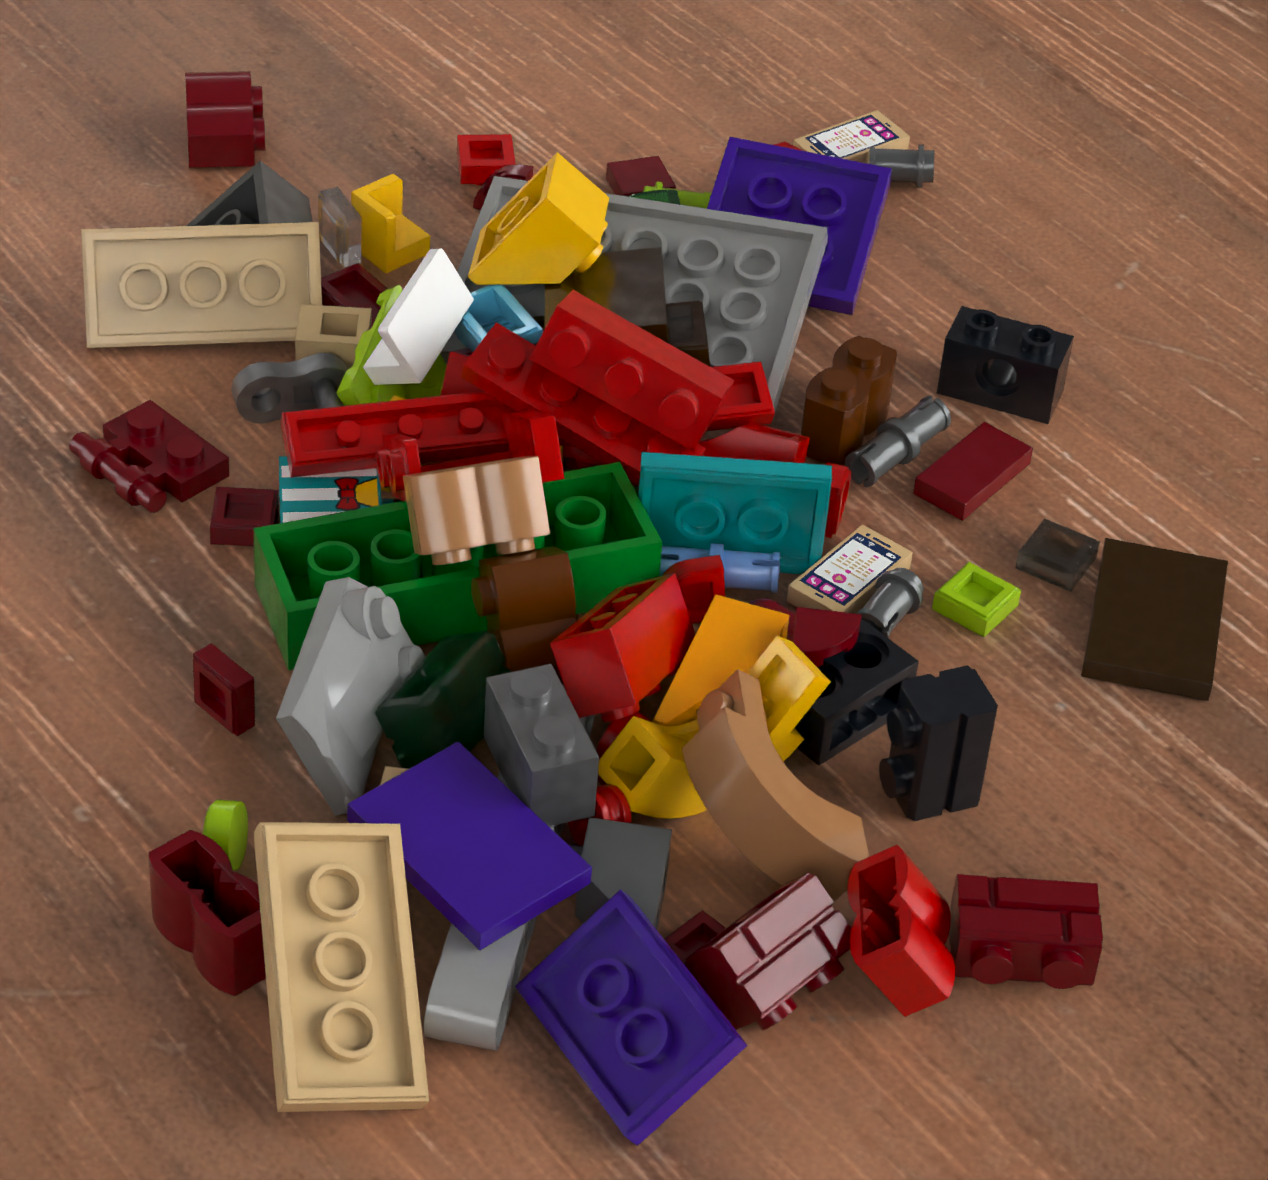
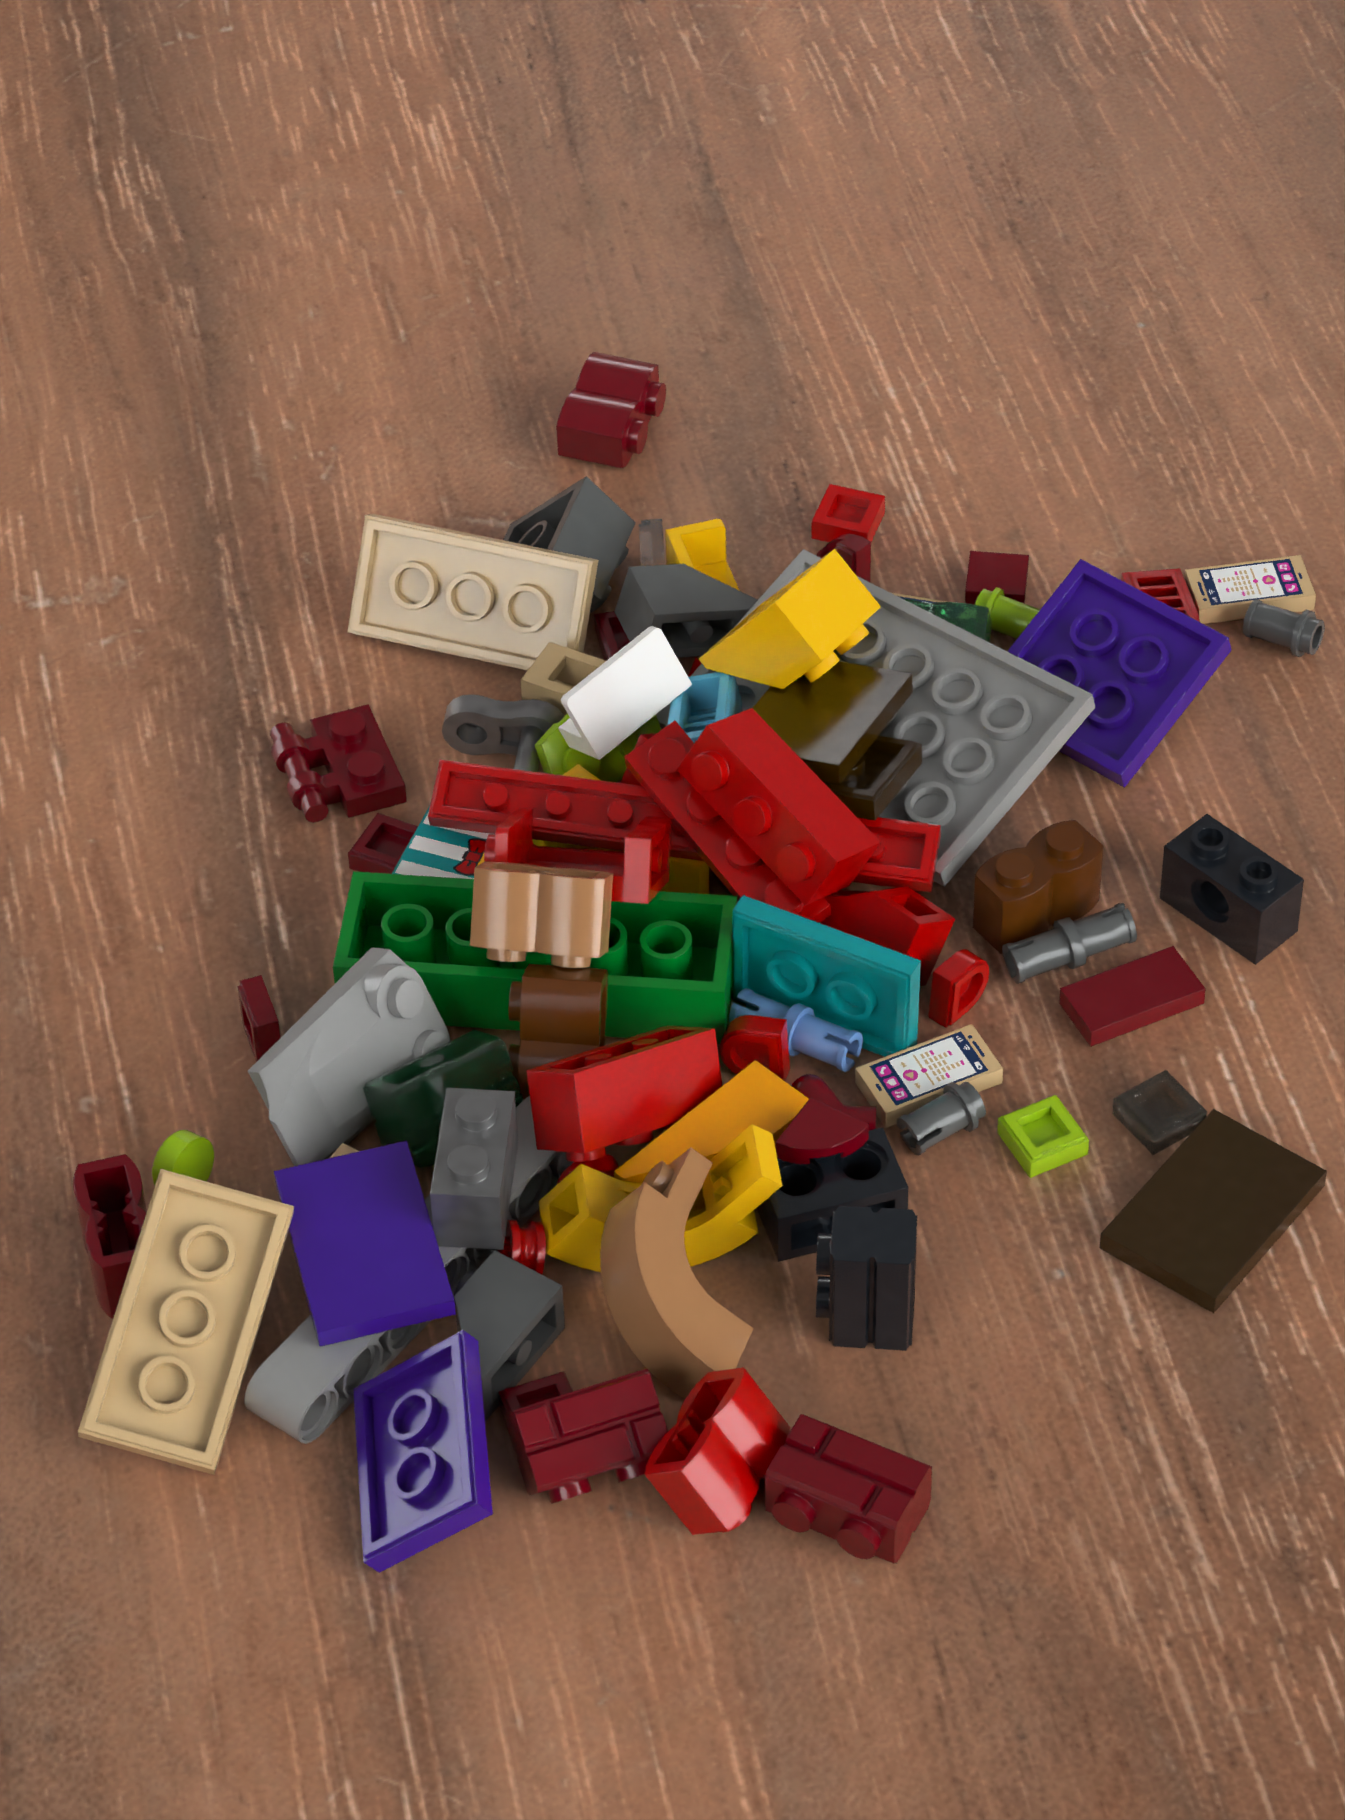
camera: 30 degrees right, 5 degrees up
none -> dark grey slope [615,564,758,658]

